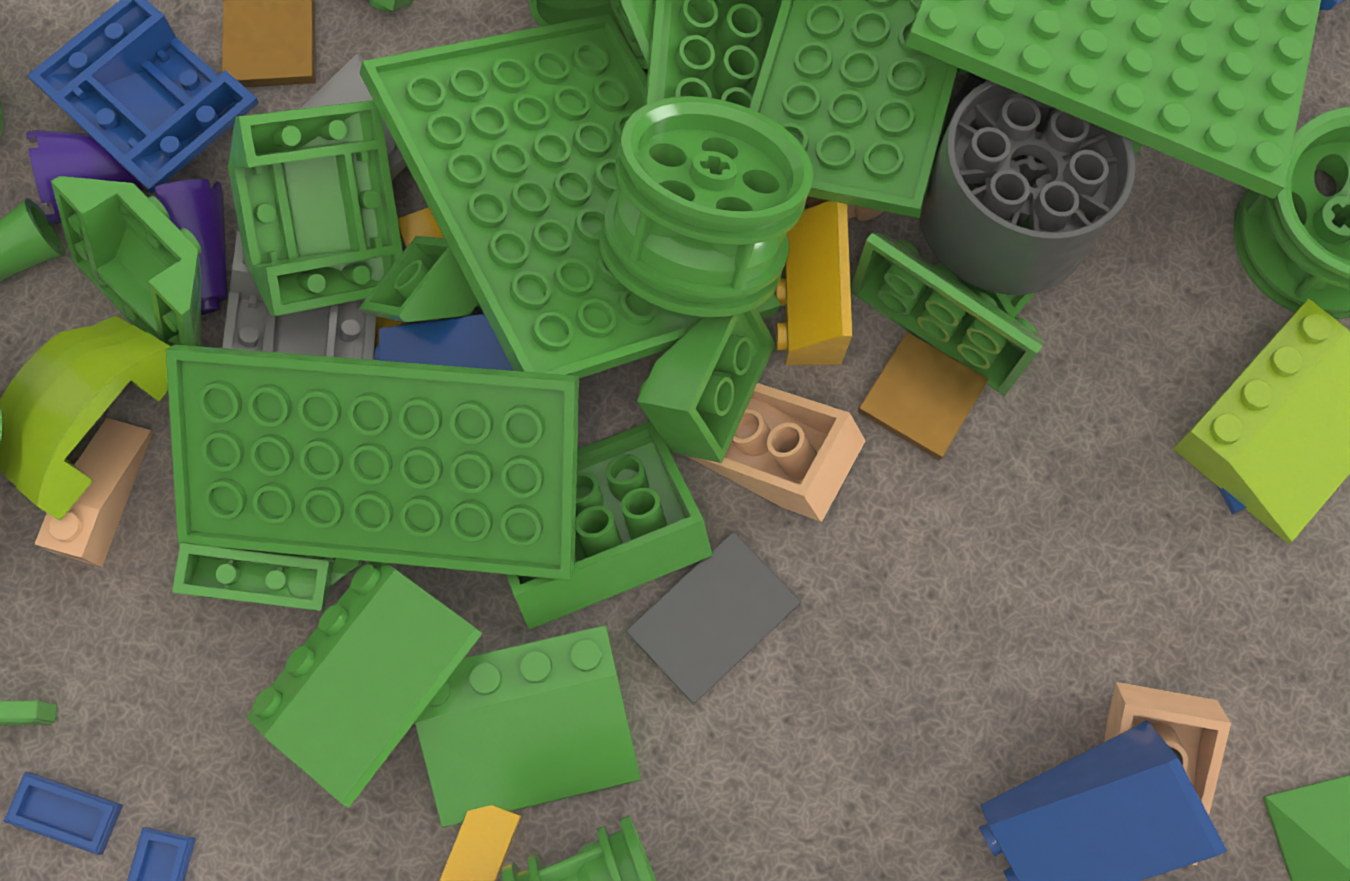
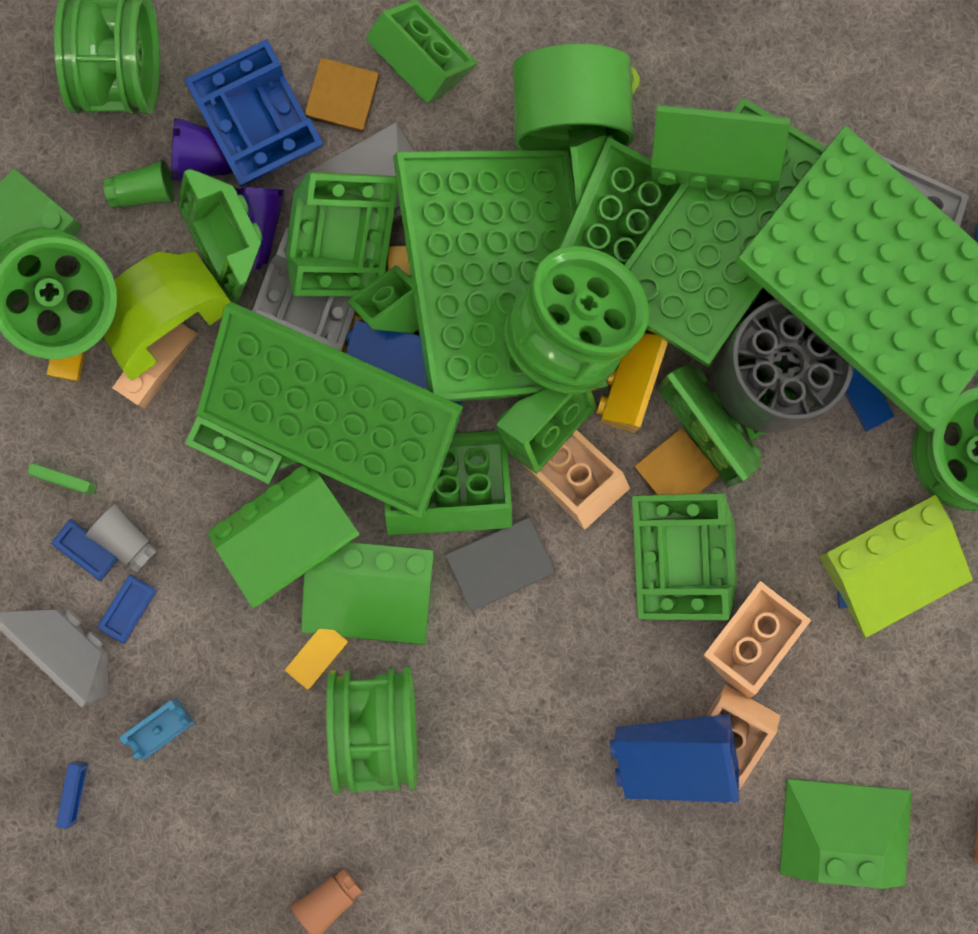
camera: 15 degrees right, 10 degrees up
none -> light grey plant [86,504,158,573]
none -> bright green slope [632,493,737,620]
none -> light nougat slope [703,581,811,698]
none -> blue tile [844,368,895,432]

